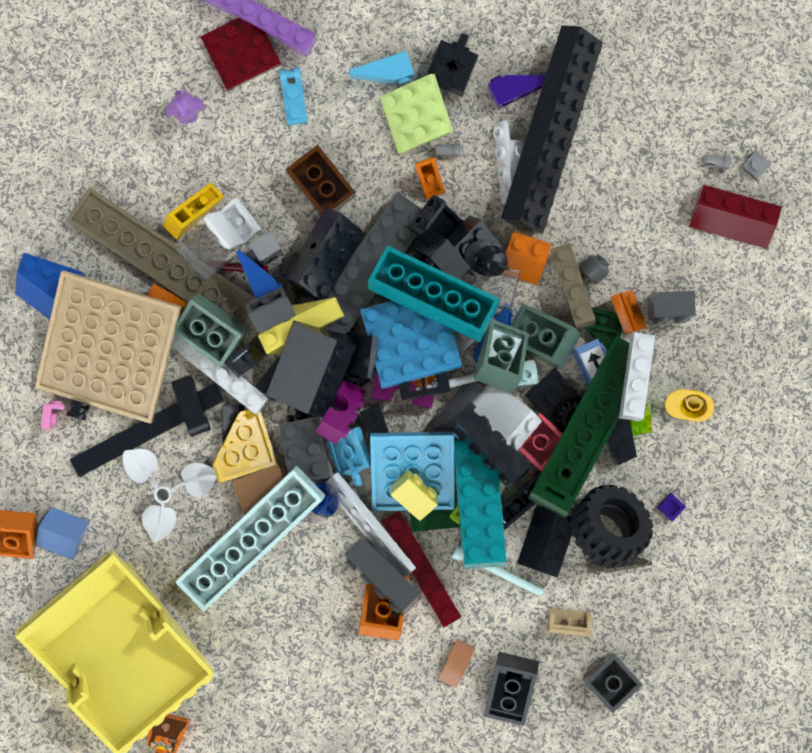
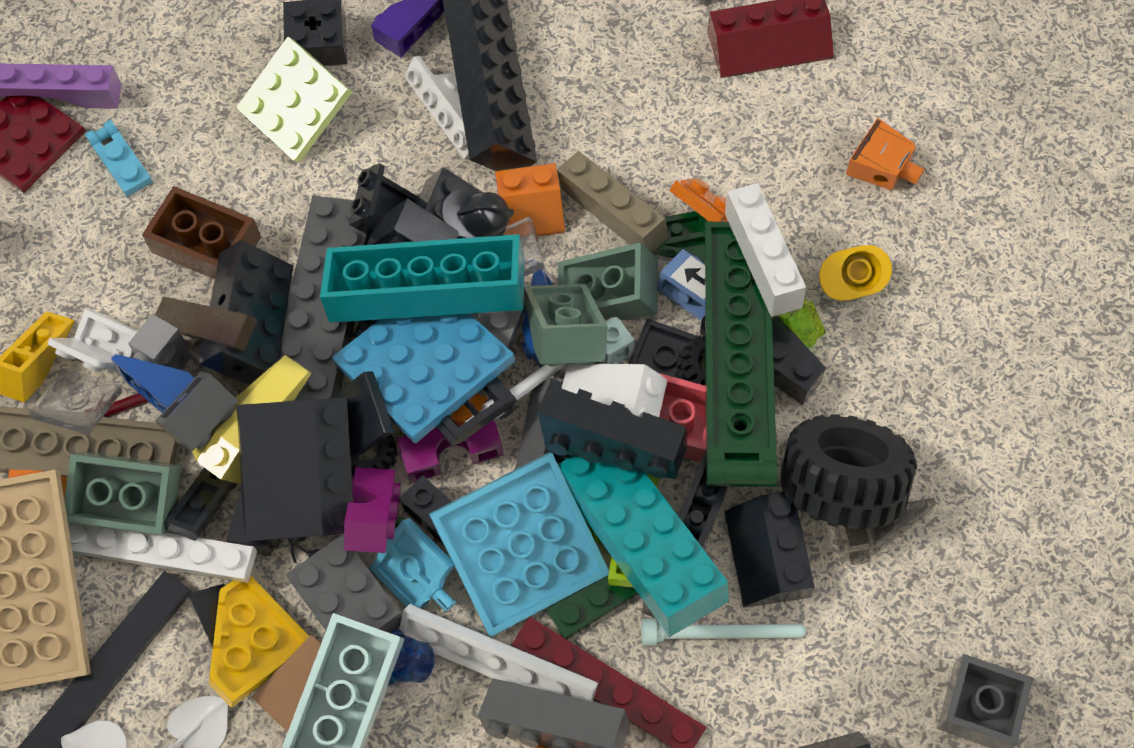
camera: 25 degrees left, 20 degrees down
black beam [171,374,211,437] -> none
medium azure slope [349,51,414,85] -> none
light yellow brick [390,470,438,521] -> none
orange slope [414,156,446,199] -> none
light grey pin [436,142,460,158] -> none
tan hinge [547,608,592,637] -> none
dark grey head [579,254,610,284] -> none
dark grey brick [648,291,696,324] -> none
dark purple tile [657,493,686,522] -> none
none -> dark brown tile [155,296,257,351]
none -> orange torso [846,118,925,190]

